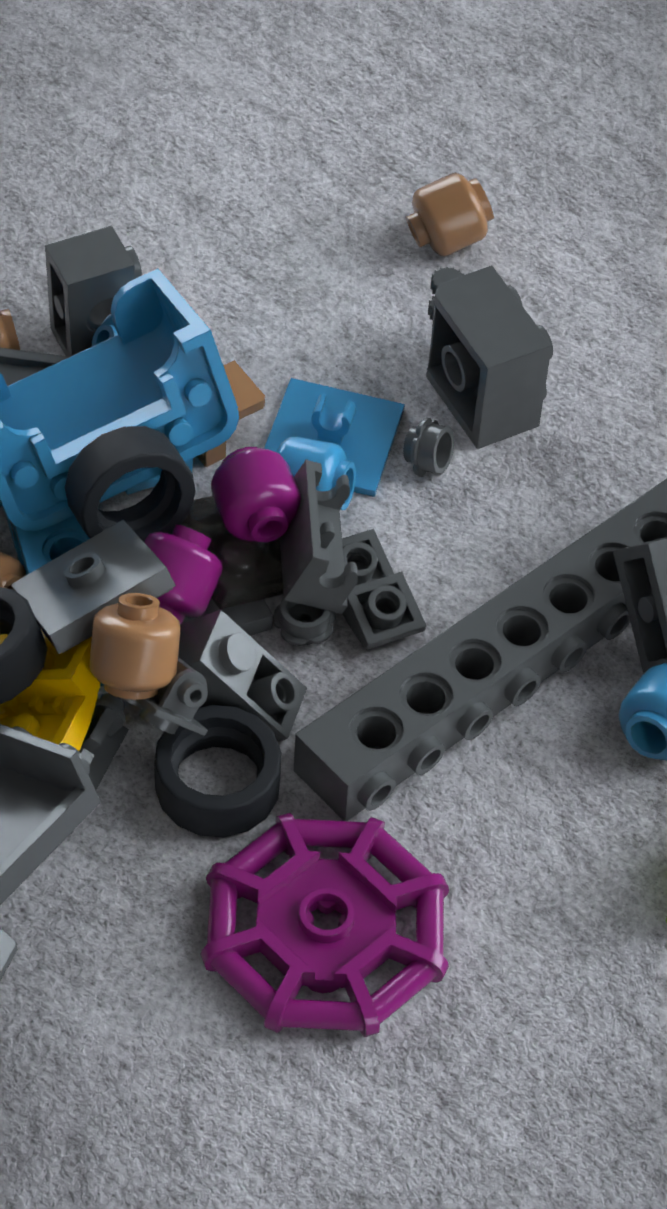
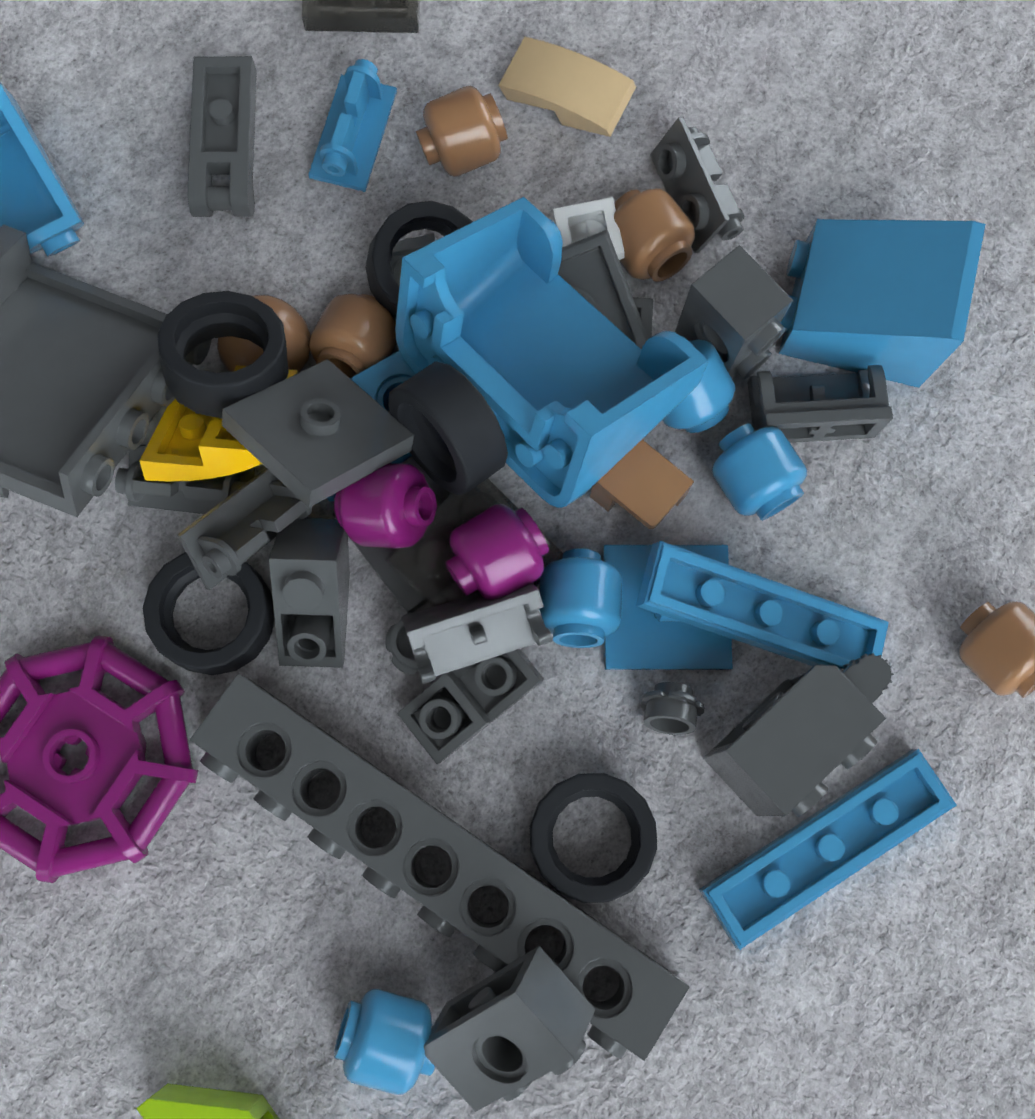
camera: 75 degrees right, 25 degrees up
medium nougat head [89,593,180,700] -> none
none -> black tyre [529,773,657,903]
none -> dark azure tile [636,541,889,669]
none -> dark azure tile [699,749,957,950]
none -> dark azure head [712,423,807,521]
none -> dark grey hinge [747,365,893,443]
none -> dark azure slope [779,219,986,388]

